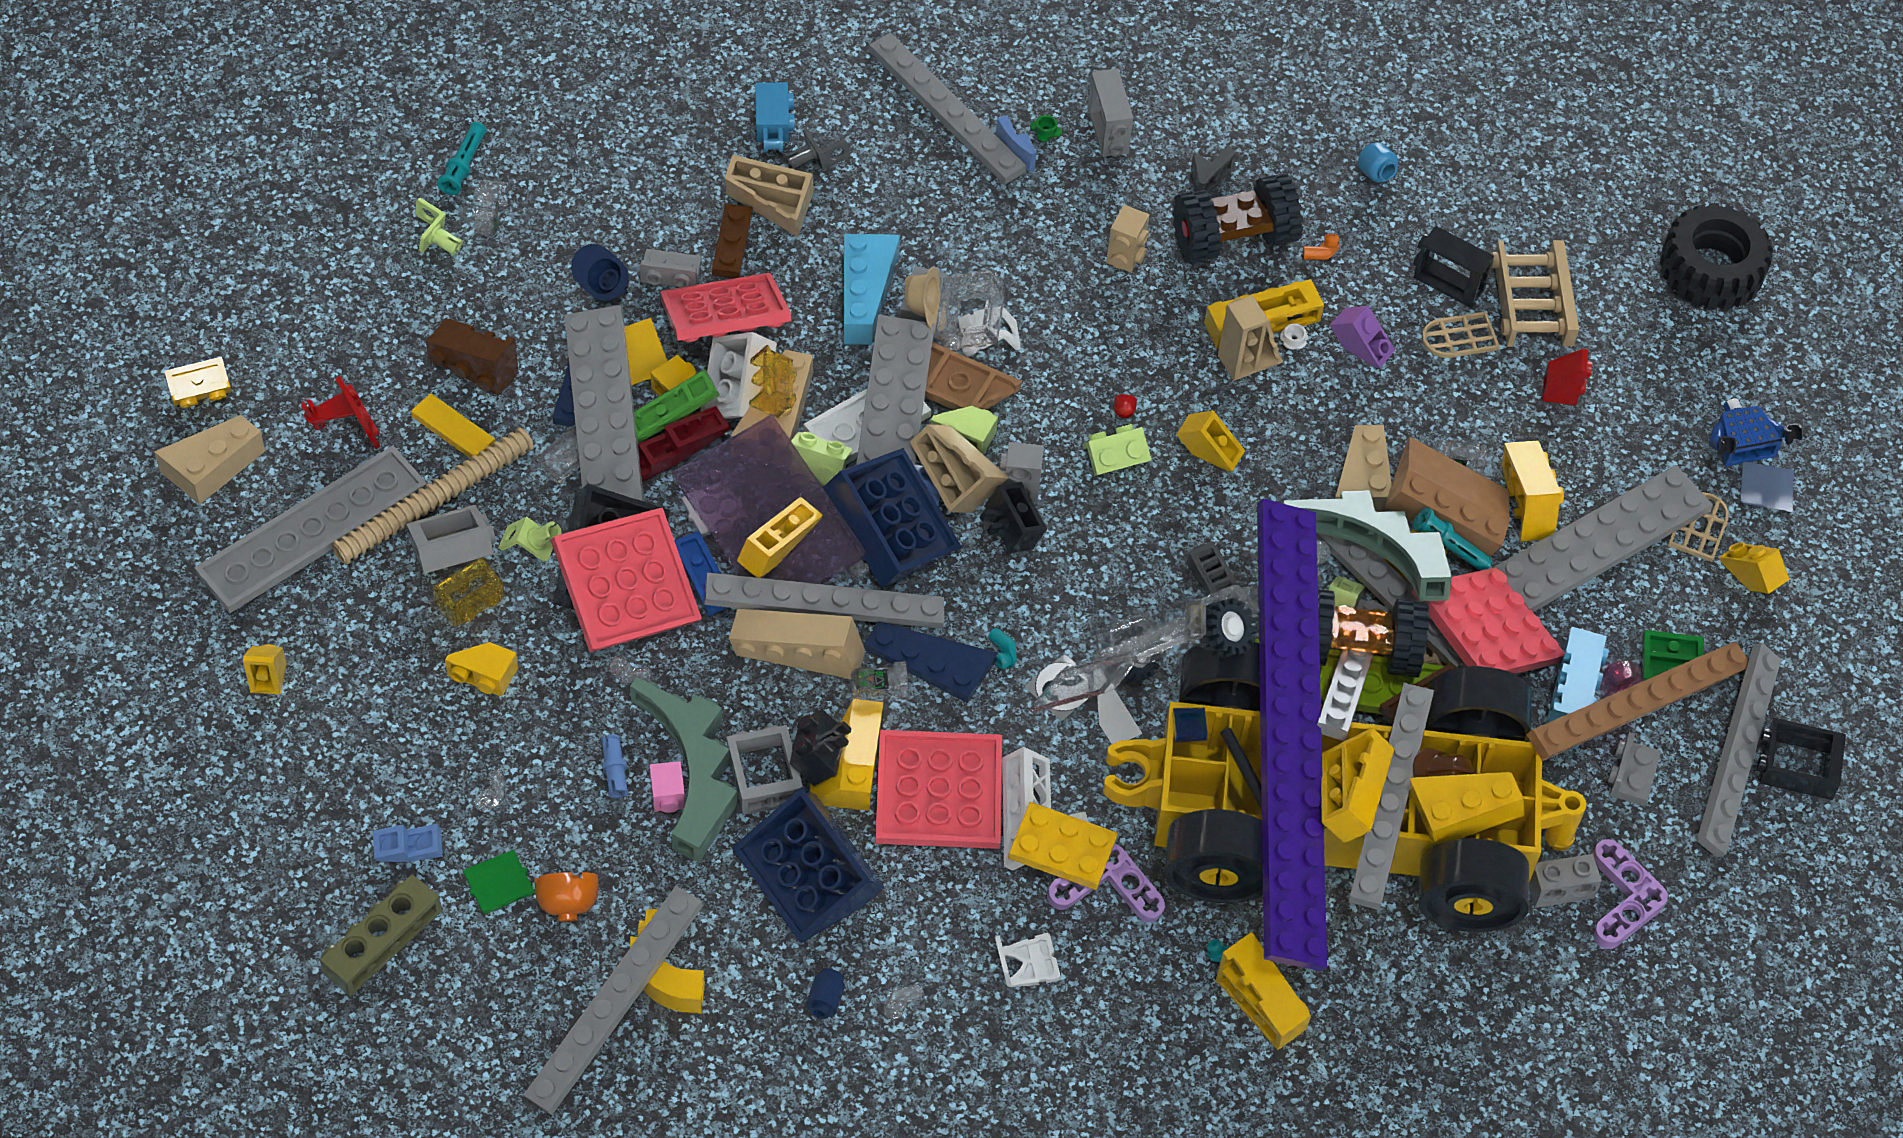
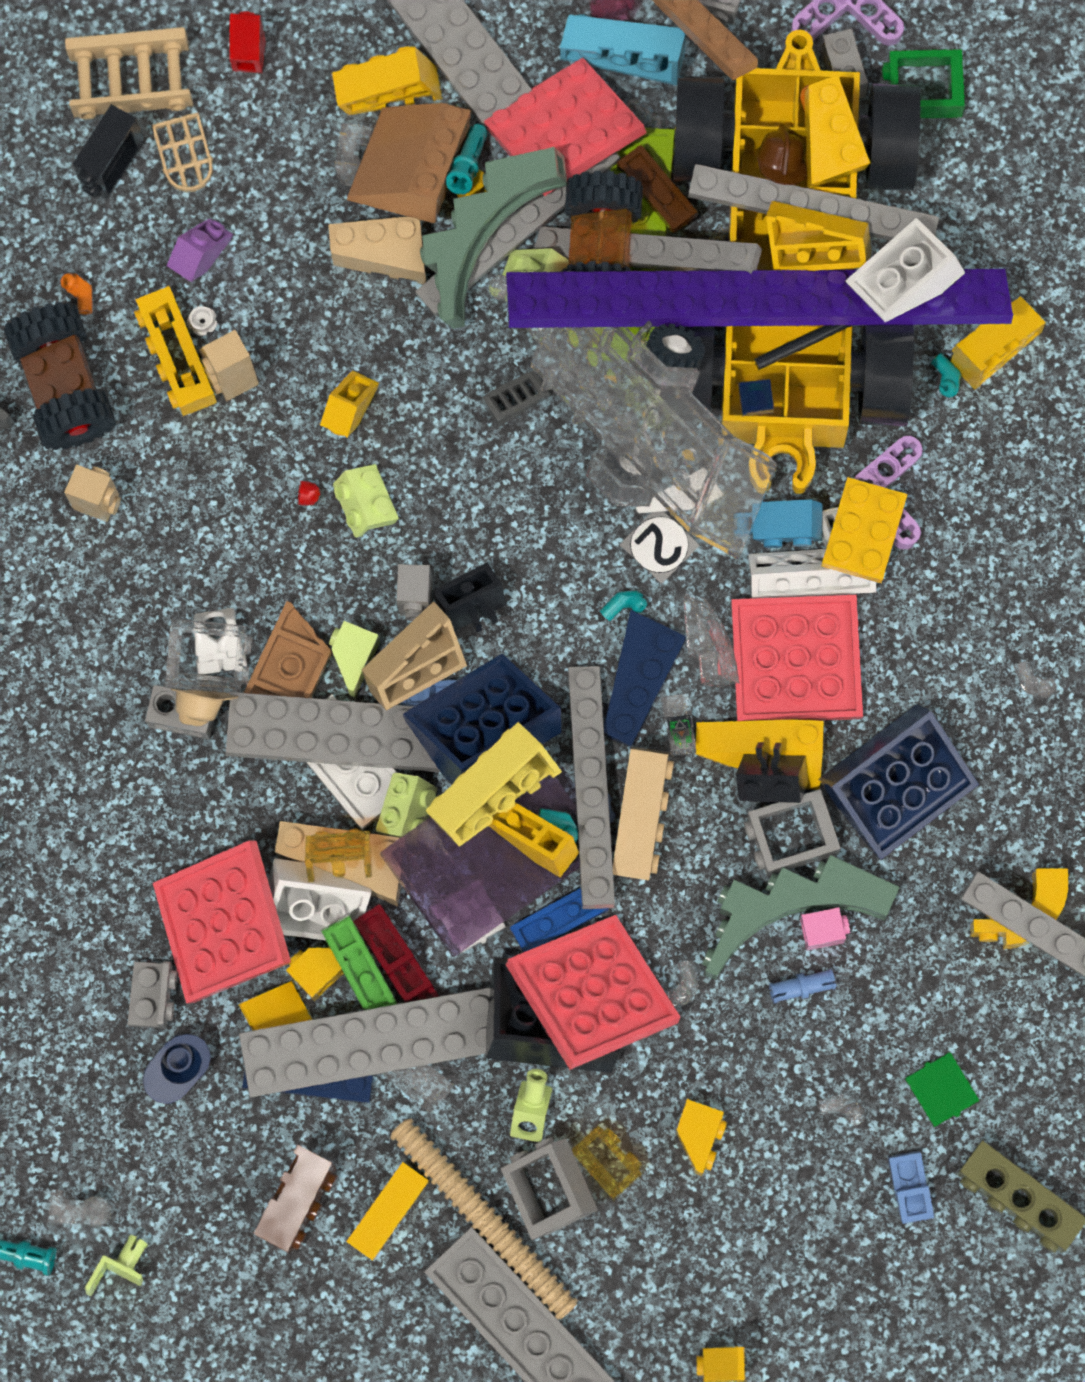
camera: 85 degrees left, 20 degrees up
red plate [301,376,381,449] -> none
orange cylinder [534,872,599,922] -> none
reddish brown plate [712,204,753,278] -> none
tan wedge [725,155,814,237] -> none
dark blue brick [806,968,845,1019] -> none
medium azure wedge [844,234,900,345] -> none
white piece [995,933,1061,987] -> none
none -> light yellow wedge [425,722,562,847]
none -> teal arm [538,808,578,842]
none -> clear slope [683,594,740,688]
none -> dark azure brick [735,499,823,548]
none -> white slope [845,218,965,322]
none -> green window [882,49,965,119]

